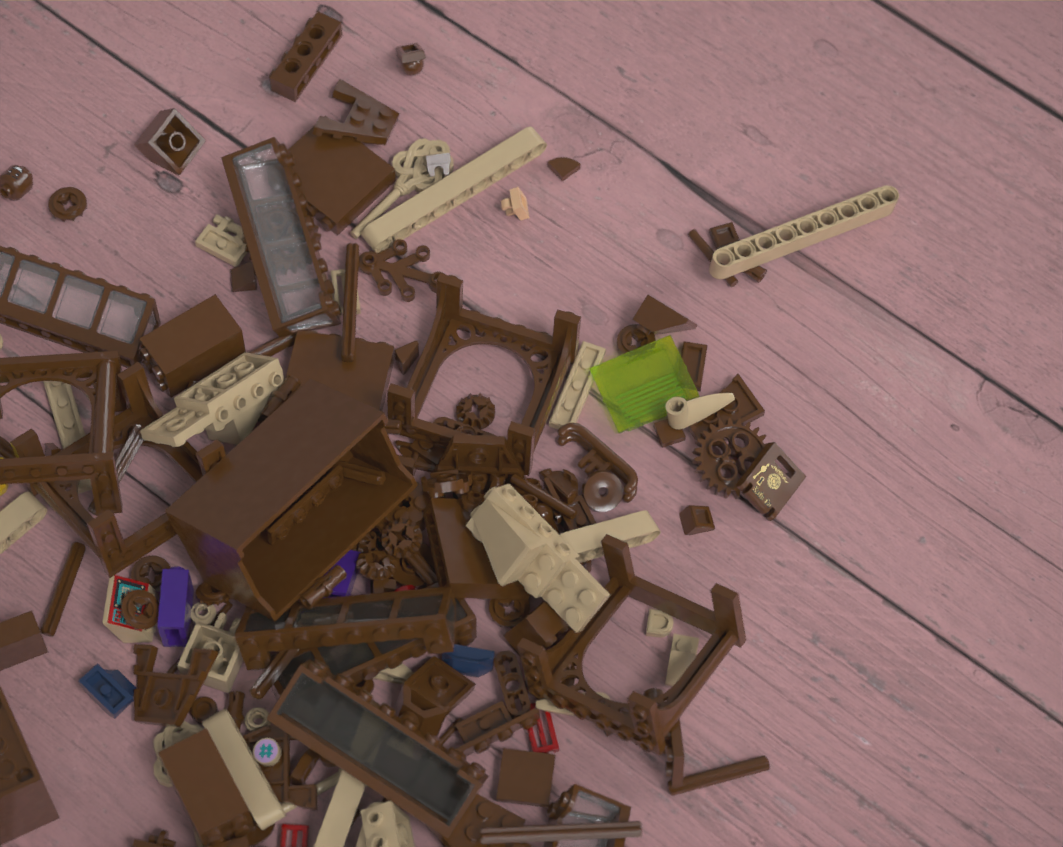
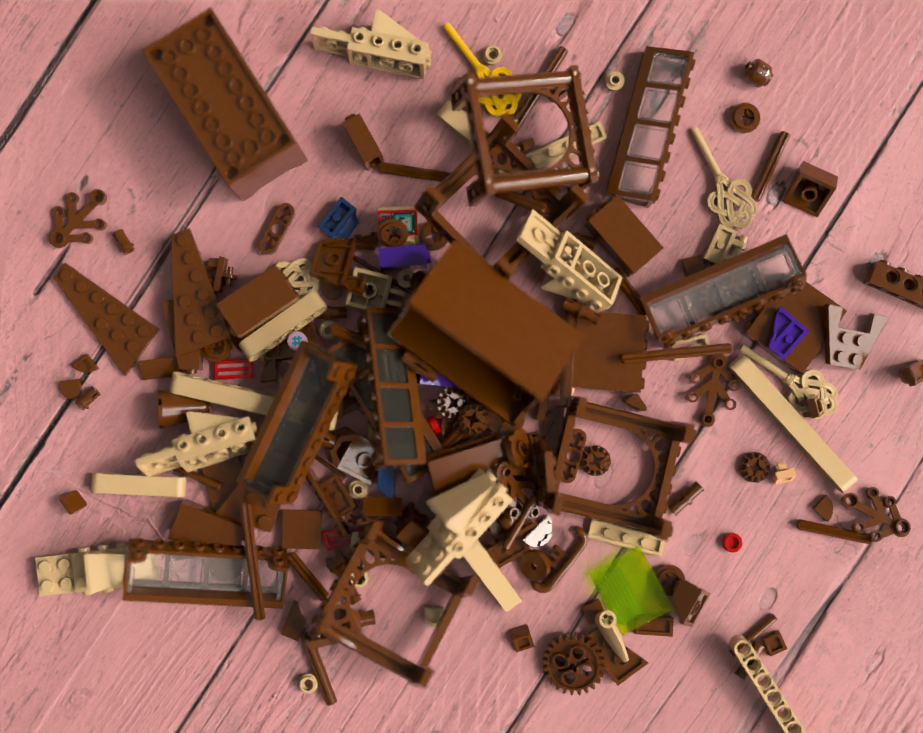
camera: 85 degrees right, 25 degrees up
tan slope [665,634,699,686] -> none
reddish brown container [736,442,807,521] -> none
none -> reddish brown beam [259,203,295,255]
none -> reddish brown tile [281,600,306,641]
none -> reddish brown axle [287,552,329,601]
none -> tan plate [299,673,318,693]
none -> reddish brown tile [325,549,349,576]
none -> tan plate [349,480,368,499]
none -> reddish brown slope [363,497,402,517]
none -> reddish brown pin [668,481,704,516]
none -> tan piece [691,127,758,229]
none -> red tile [722,533,742,553]
none -> reddish brown gear [739,452,770,483]
none -> reddish brown axle [751,131,790,202]
none -> dark purple wing [767,306,809,360]
none -> reddish brown axle [796,519,872,544]
none -> reddish brown plant [841,487,911,542]

